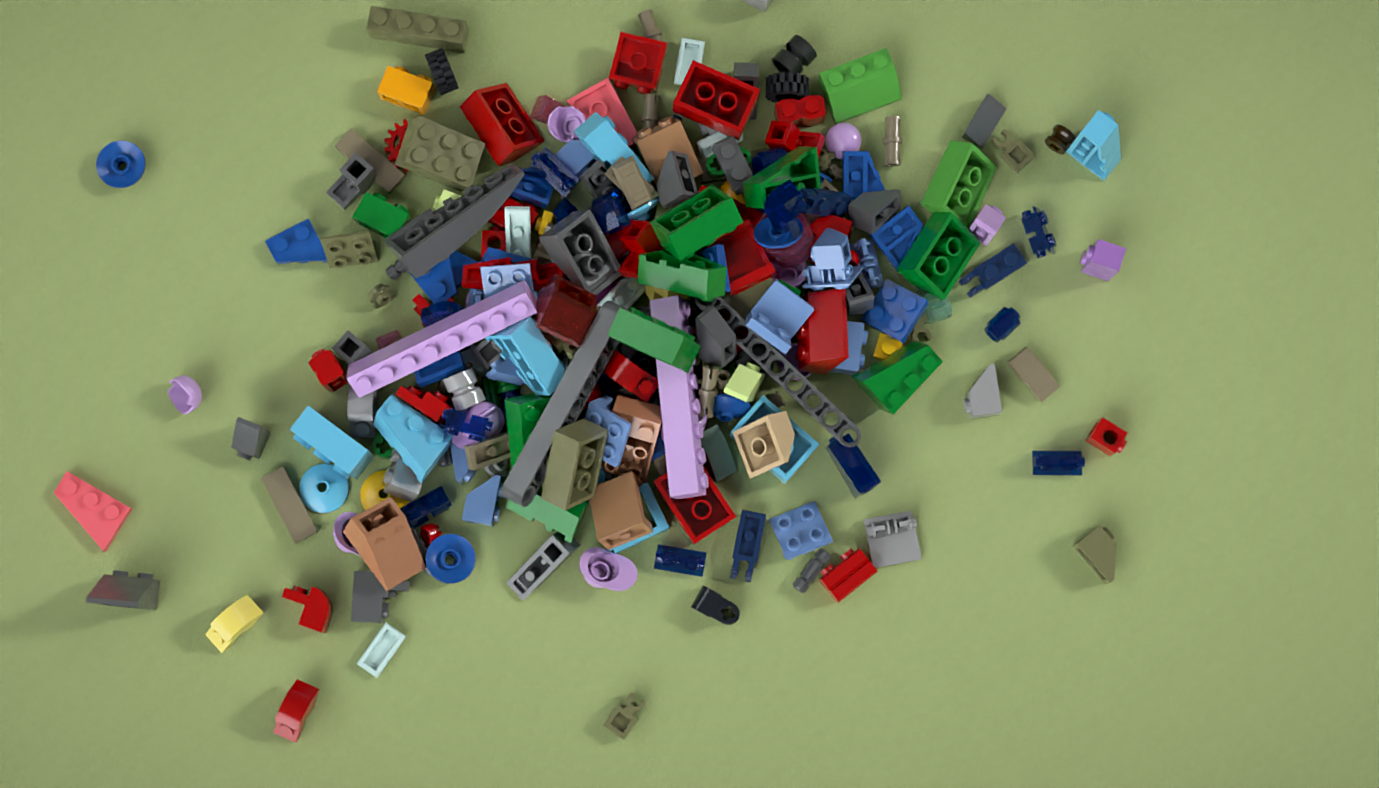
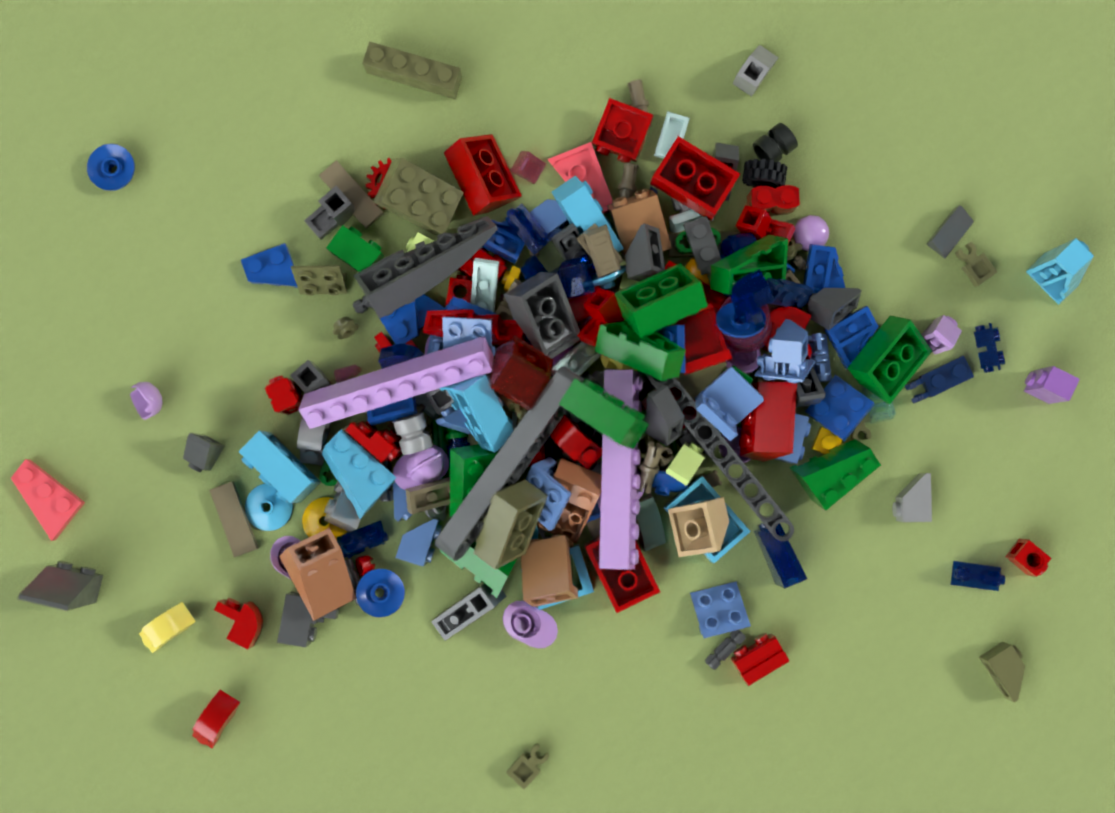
camera: 10 degrees right, 5 degrees up
light aqua tile [357,622,406,678] -> none
light orange brick [377,66,435,115] -> none
black tyre [425,48,459,95] -> none
clear blue hinge [439,408,493,443] -> none
lavender hair [547,106,586,143] -> none
clear blue hinge [654,544,707,577] -> none
black piece [691,585,740,625] -> none
dark blue hinge [730,509,766,582] -> none
bright green slope [817,48,902,125] -> none
light grey hinge [863,511,922,568] -> none
dark tan pin [883,116,903,166] -> none
bright green slope [920,140,998,229] -> none
clear blue brick [984,307,1021,343] -> none
dark tan slope [1007,347,1060,402] -> none
dark brown wheel [1044,124,1075,155] -> none

